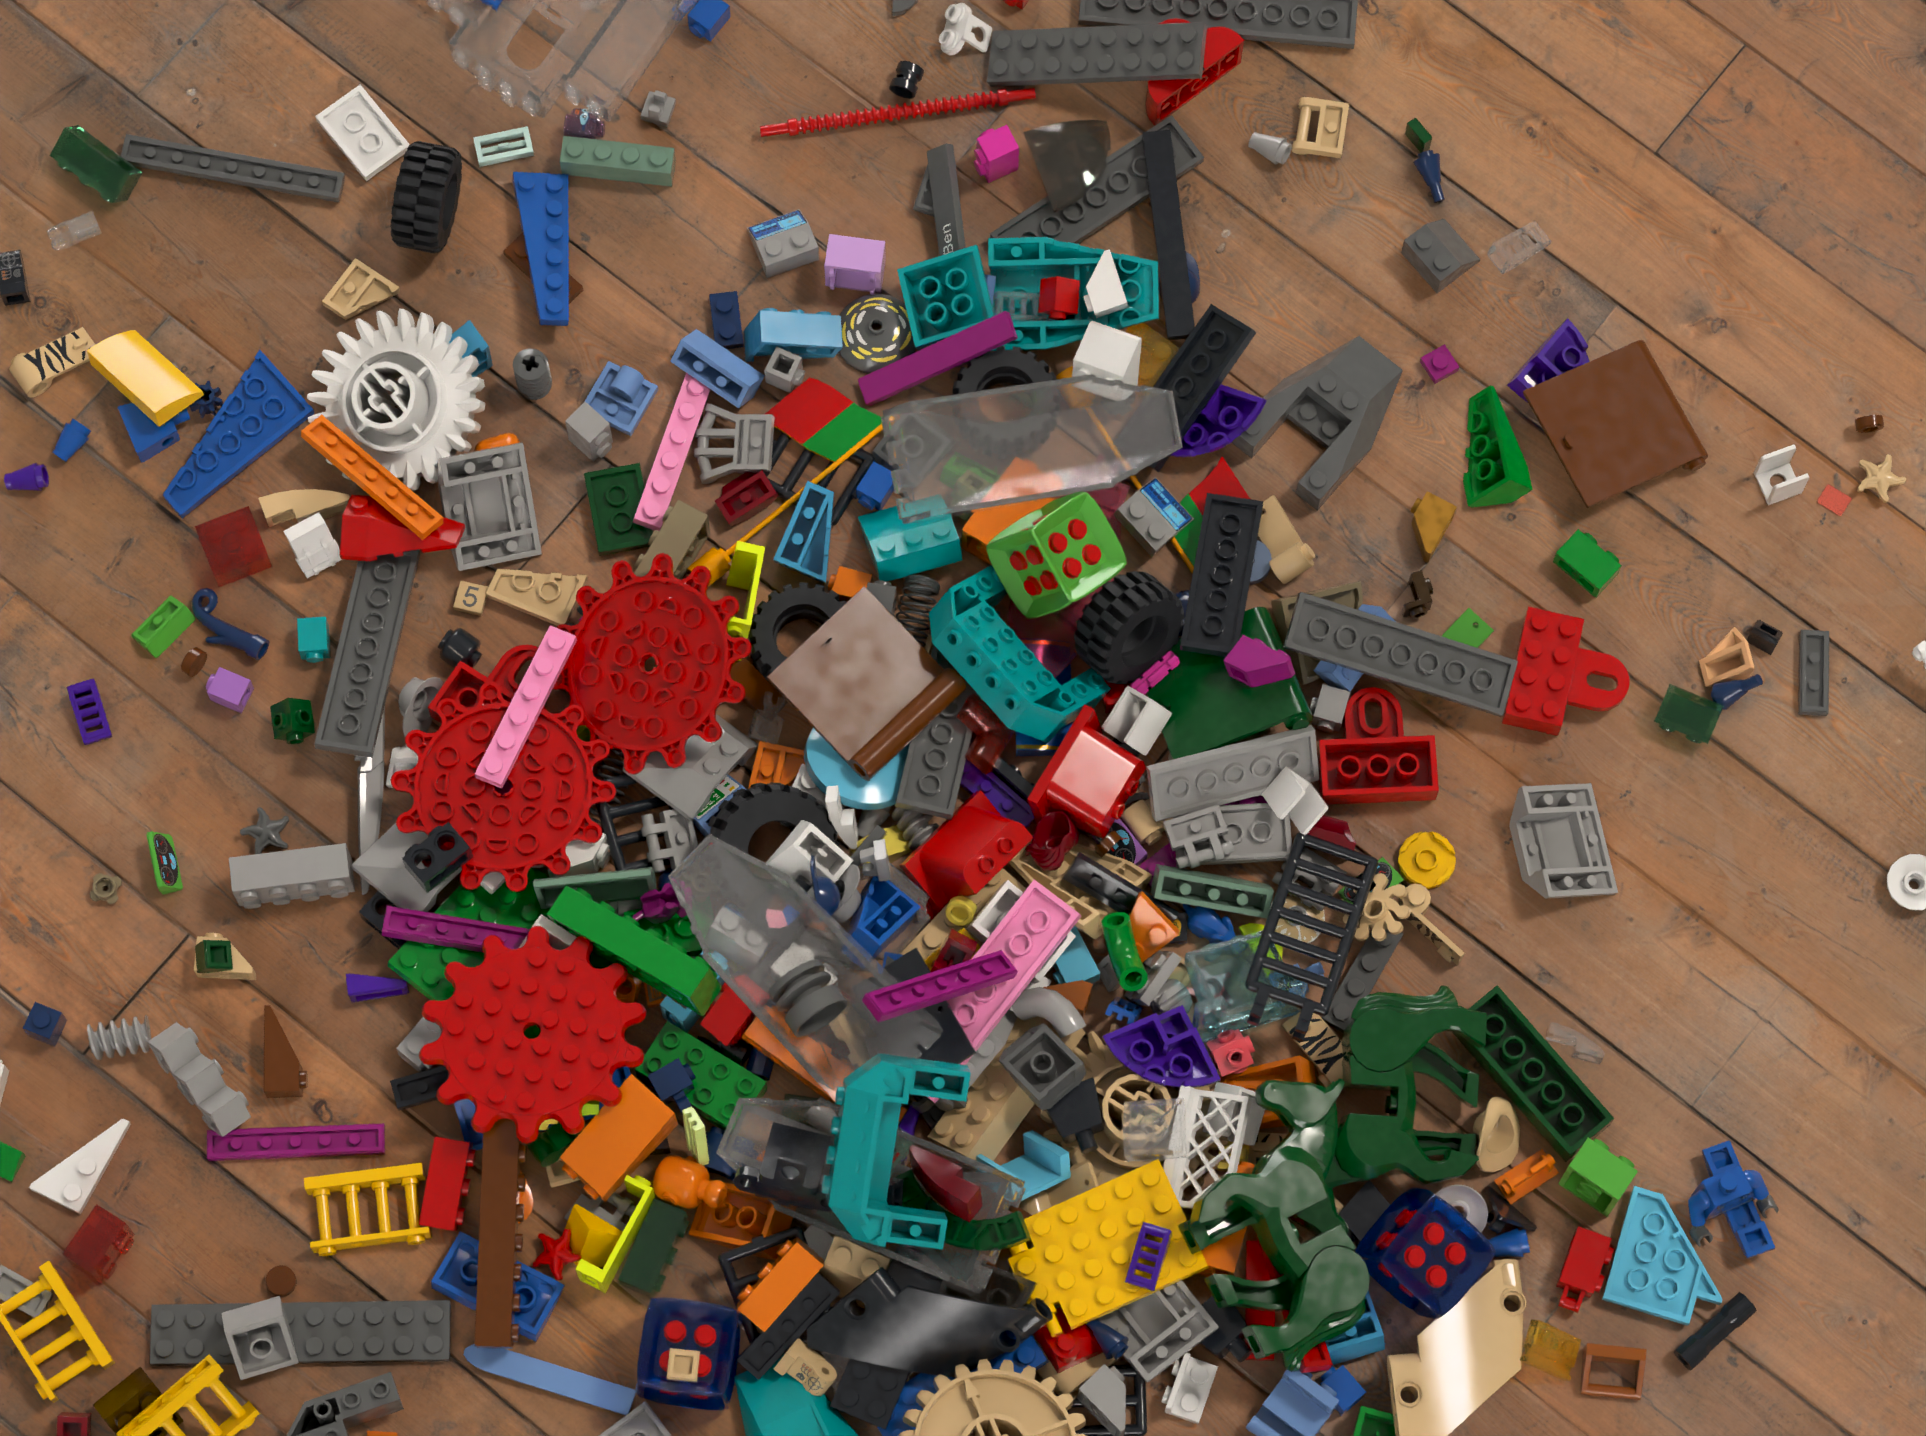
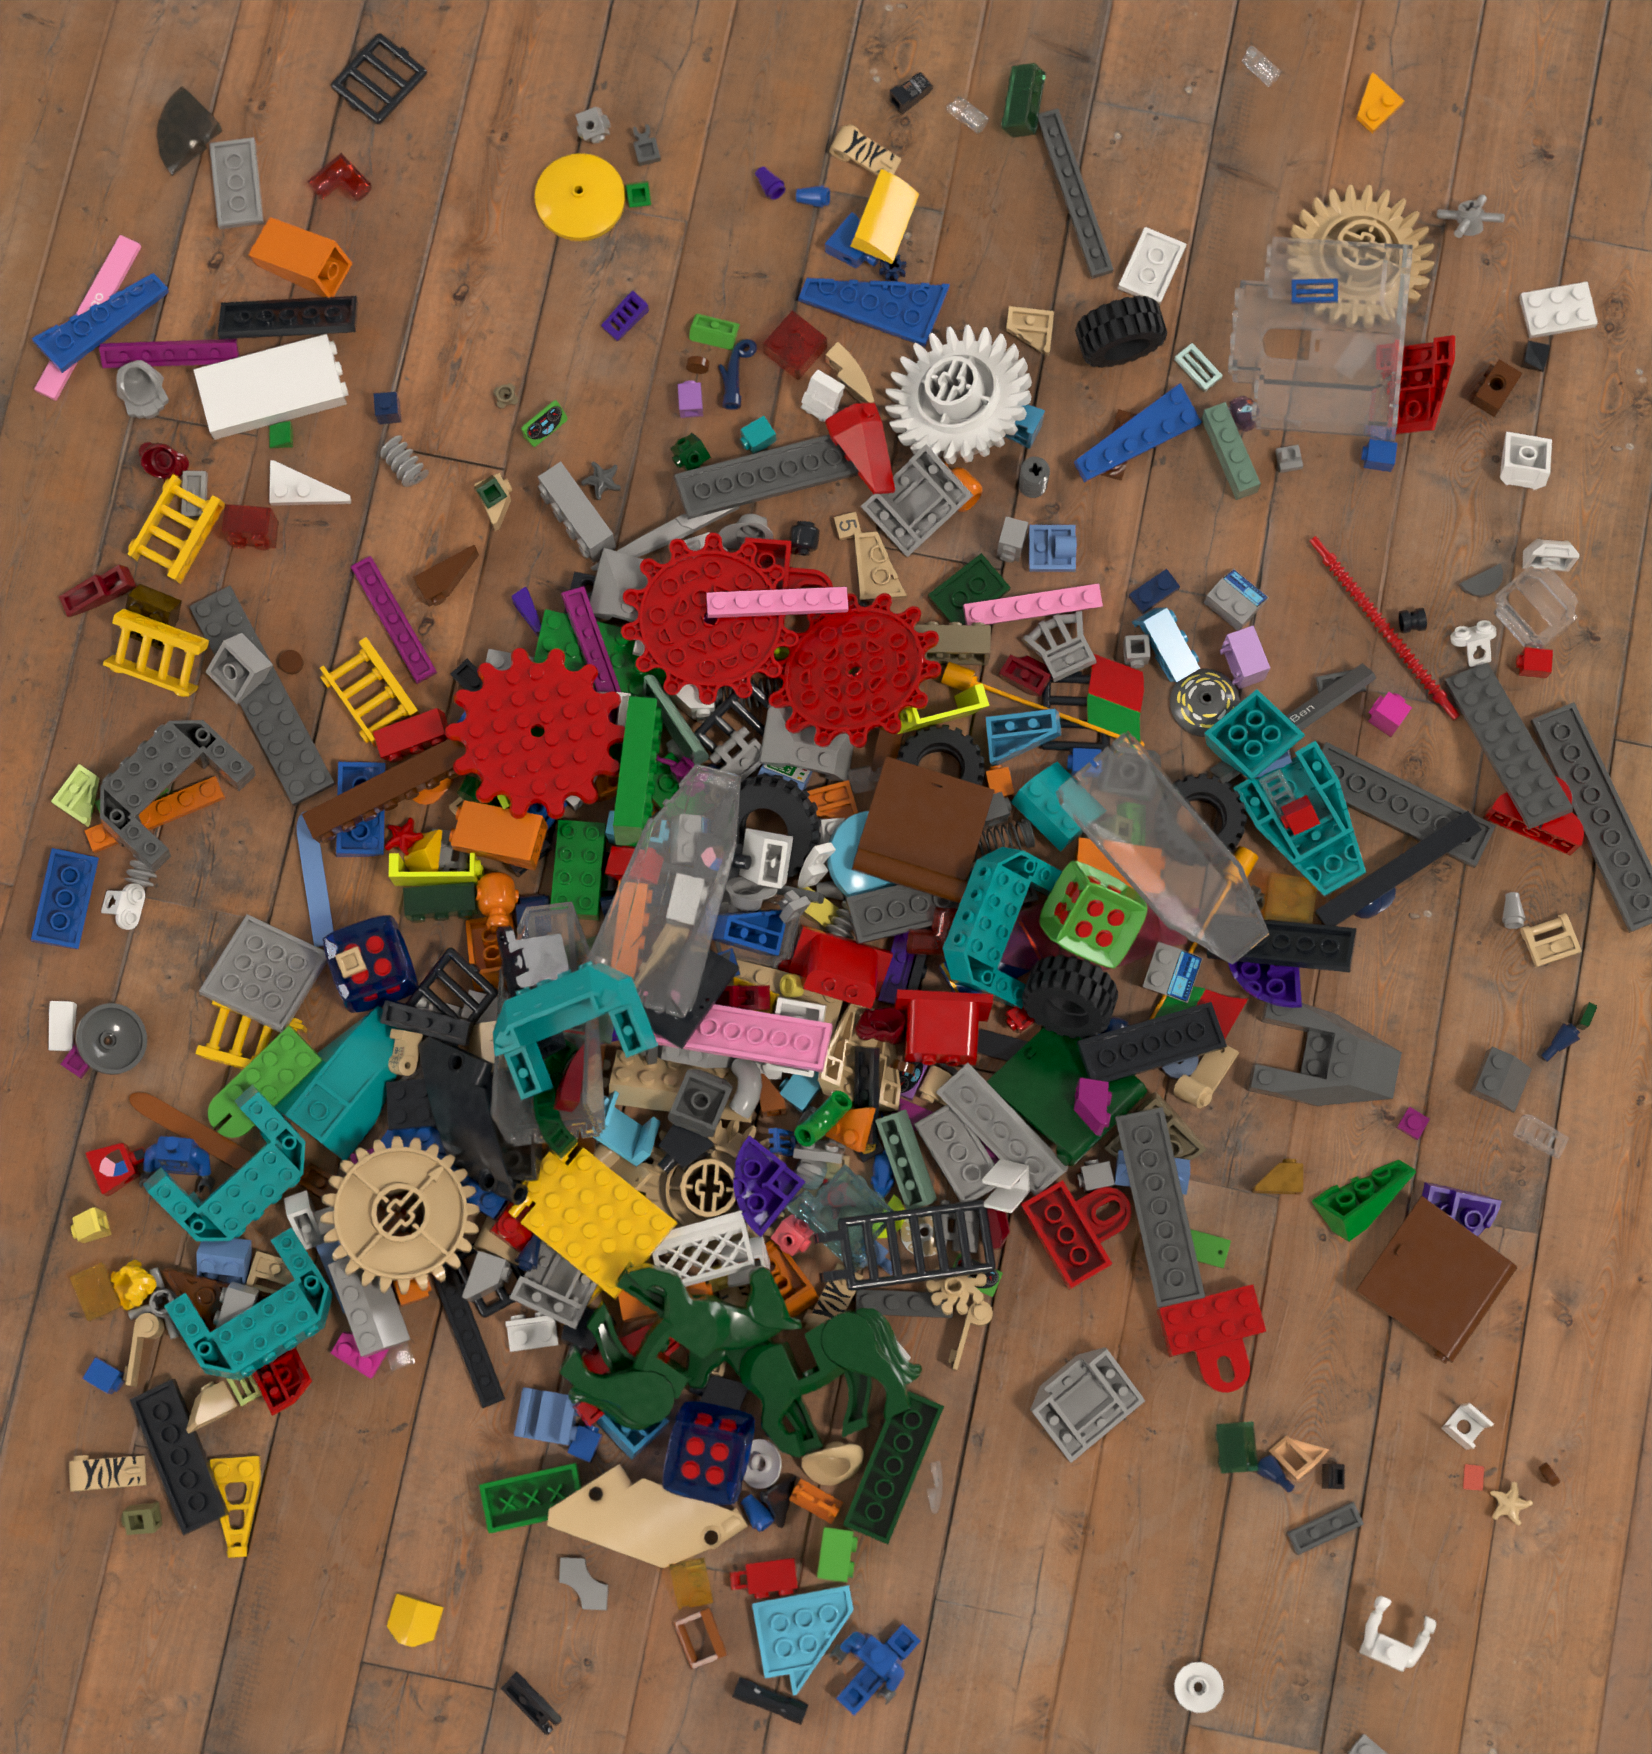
camera: 65 degrees right, 5 degrees up
light grey brick [148,1022,251,1137] -> none
orange plate [301,414,443,540] -> none
black brick [402,822,473,893] -> none
dark blue brick [648,1058,696,1115] -> none
medium blue brick [670,329,765,408] -> none
yellowish green tile [682,1106,709,1165] -> none
orange brick [737,1237,824,1332] -> none
dark grey wheel [768,959,848,1037] -> none
dark blue cap [810,856,841,920] -> none
magenta tile [858,311,1018,406] -> none
magenta tile [862,950,1018,1023] -> none
clear smoke brick [1023,120,1111,213] -> none
white slope [1071,321,1142,401] -> none
white slope [1083,249,1129,318] -> none
white piece [1102,685,1172,756] -> none
clear slope [1123,1098,1187,1162] -> none
dark purple slope [1125,1222,1172,1291] -> none
dark pink axle [1130,651,1180,695] -> none
light grey plate [1163,804,1235,869] -> none
yellow tile [1398,832,1456,889] -> none
dark brown bracket [1401,570,1433,618] -> none
green brick [1553,529,1622,598] -> none

